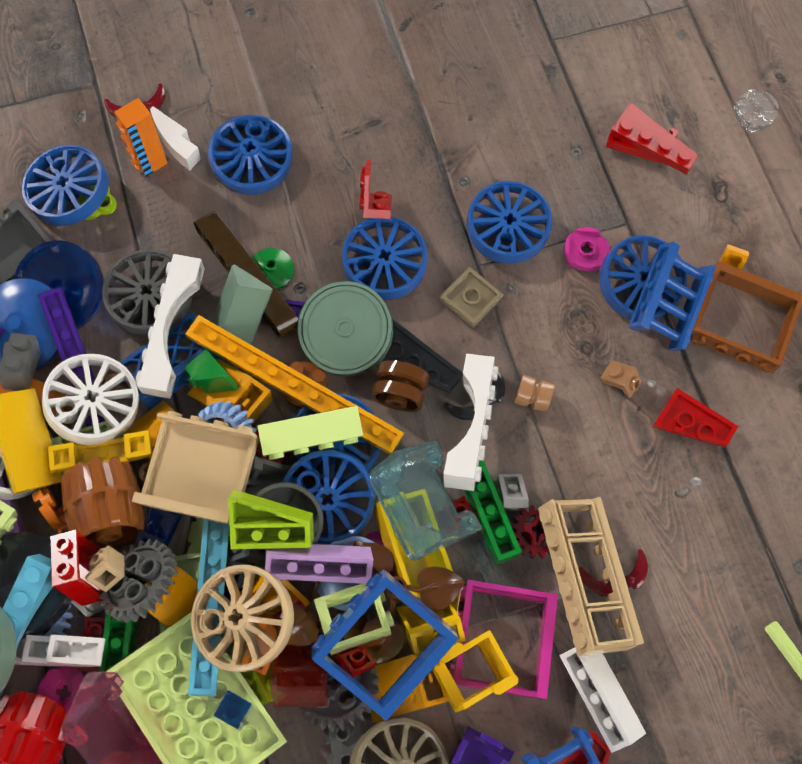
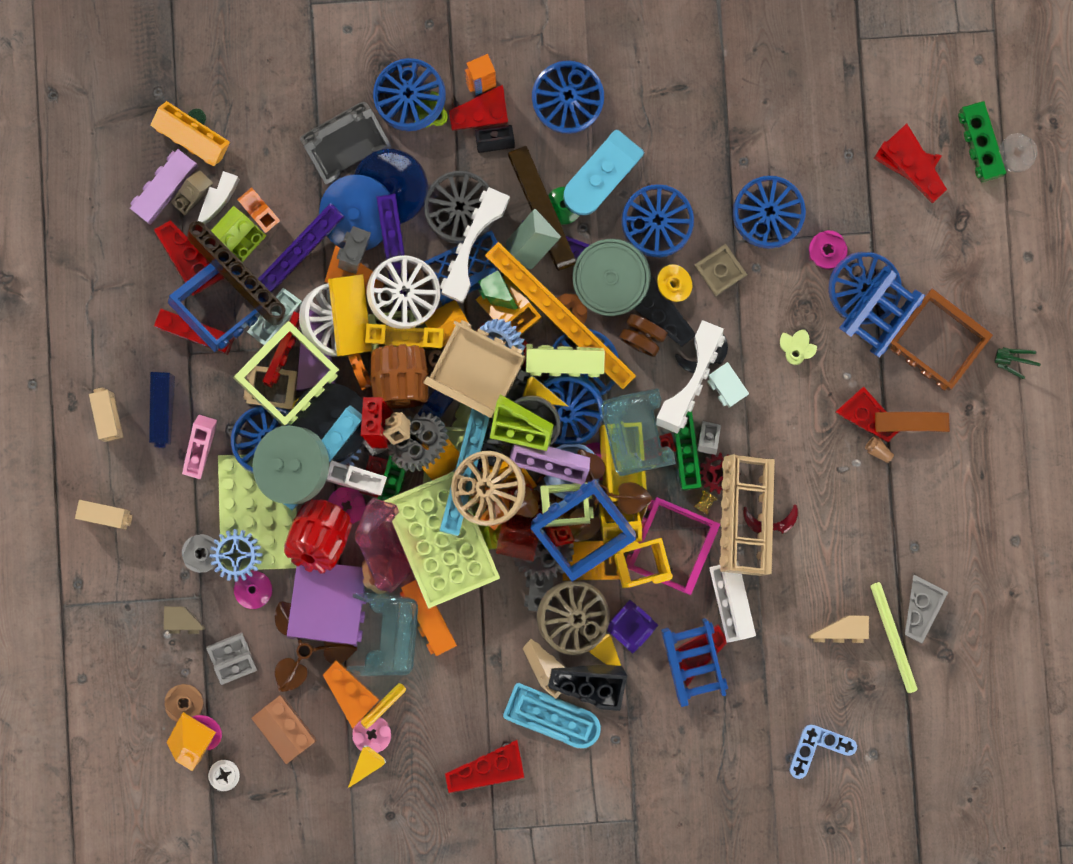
camera: 15 degrees right, 15 degrees up
dark red piece [104,83,165,117] -> none
white slope [150,107,201,171] -> none
clear blue panel [213,690,254,732] -> none
red bracket [359,160,392,219] -> none
medium nougat wheel [514,374,555,413] -> none
medium nougat bracket [600,360,641,398] -> none
light orange tile [719,244,749,269] -> none
none -> red wing [449,85,508,131]
none -> black slope [475,125,515,153]
none -> yellow sticker [523,376,569,407]
none -> medium azure piece [563,130,644,215]
none -> yellow dish [657,265,692,302]
none -> clear yellow bush [693,490,718,515]
none -> light aqua brick [707,362,749,408]
none -> yellowish green plate [780,330,817,365]
none -> tan slope [809,616,869,643]
none -> medium nougat cone [865,436,894,463]
none -> dark orange slope [875,412,950,432]
none -> green brick [958,101,1006,183]

